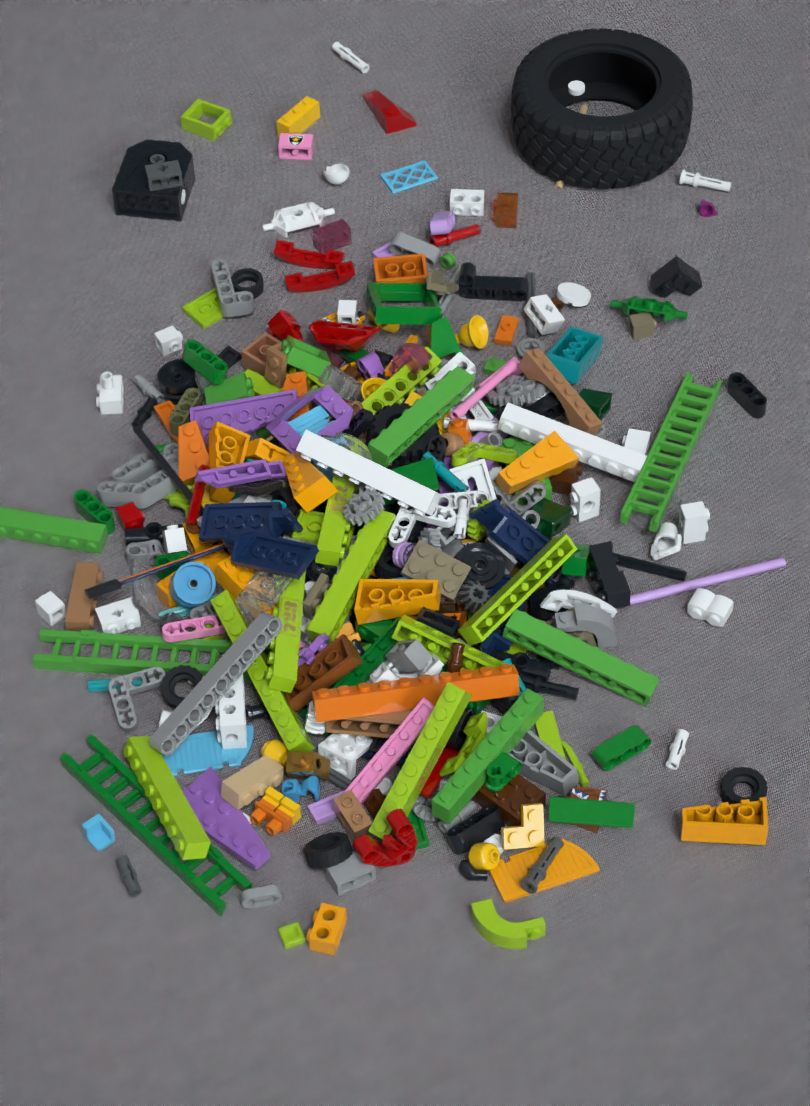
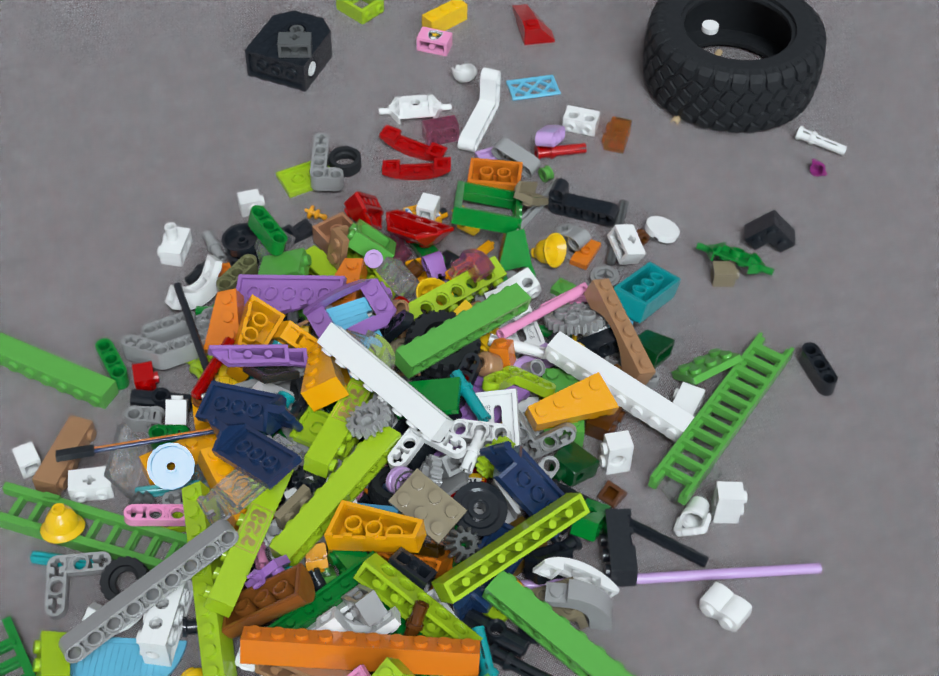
camera: 10 degrees right, 0 degrees up
none -> yellow hat [40,503,86,544]
none -> white arch [165,254,222,310]
none -> light orange hair [304,205,327,220]
none -> lavender tile [364,249,384,269]
none -> white beam [458,67,501,153]
none -> light grey piece [556,223,591,251]
none -> reddish brown slope [597,480,628,509]
none -> bright green plate [671,348,742,385]

